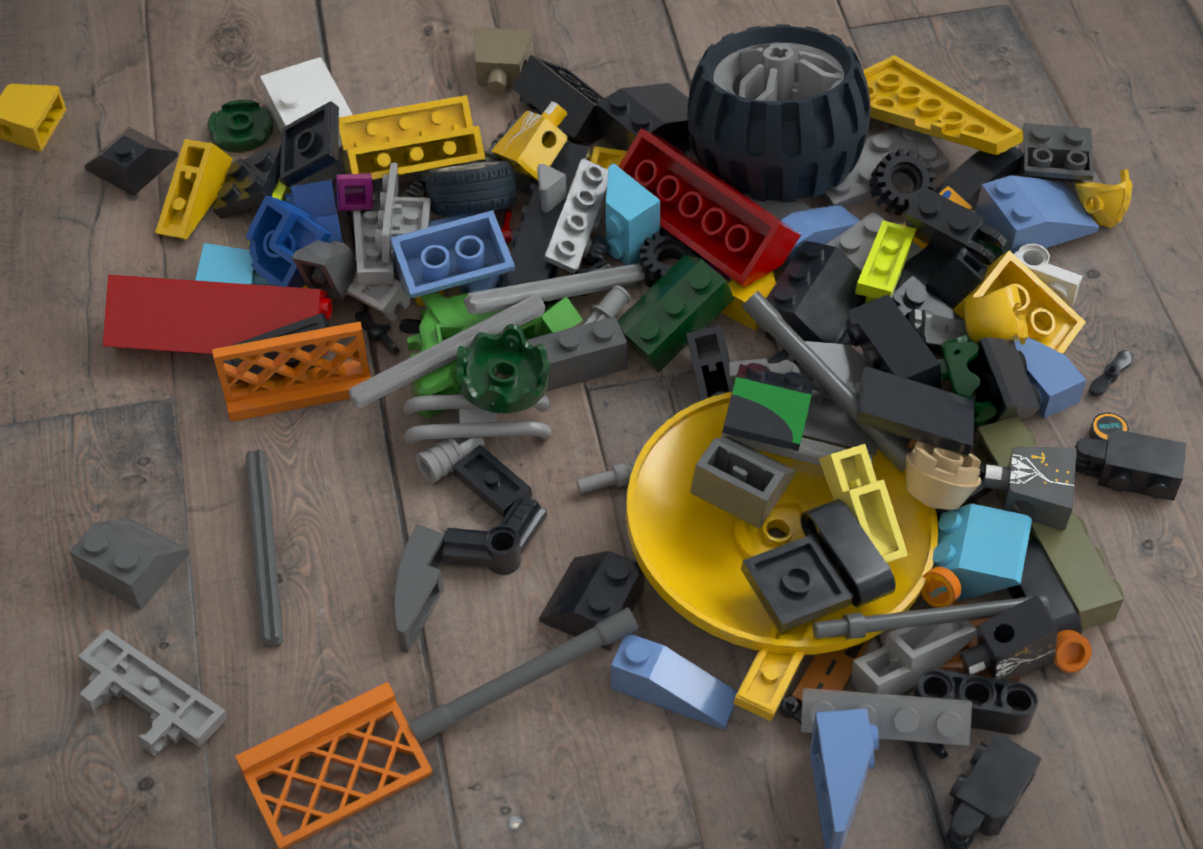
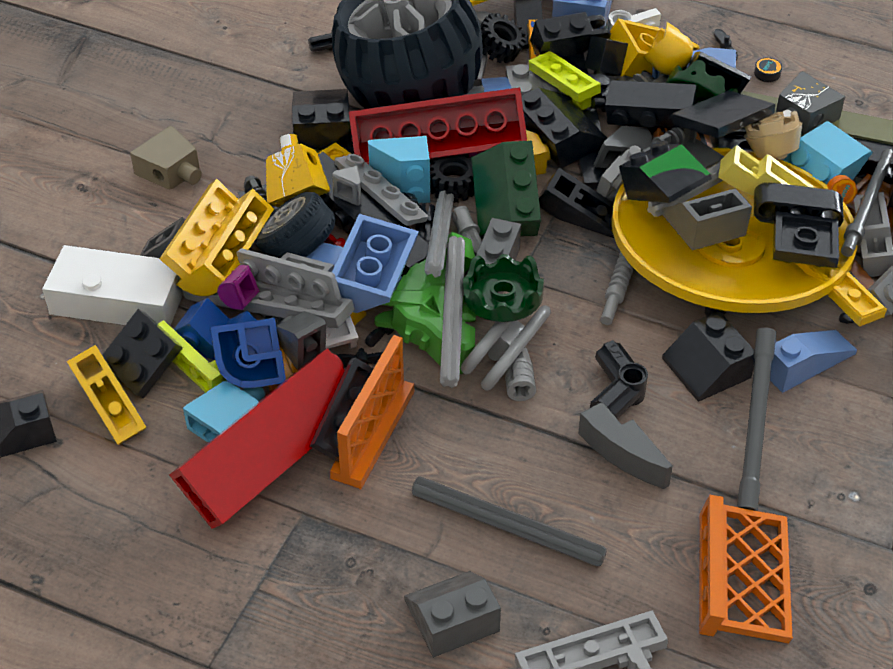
camera: 55 degrees left, 5 degrees down
dark green tile [207,99,274,153] -> none
black plate [280,101,339,188] -> none
black plate [453,445,532,518] -> none
black slope [511,55,604,144] -> none
dark grey piece [742,291,912,472] -> none
black hinge [1075,429,1186,501] -> none

